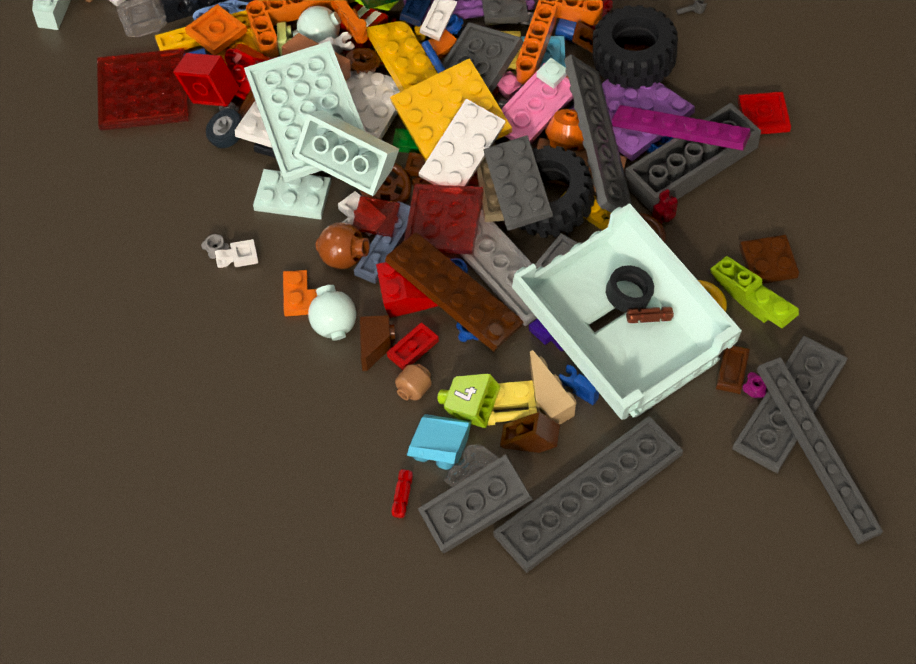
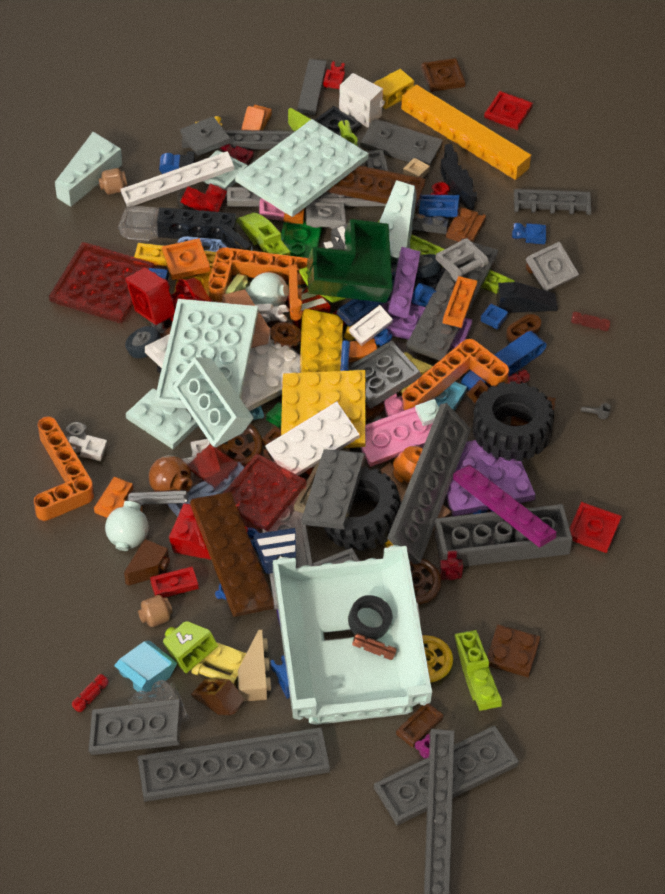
camera: 25 degrees right, 5 degrees down
none -> orange beam [34,417,94,521]
none -> axle [128,490,189,505]
none -> dark blue torso [254,528,296,574]

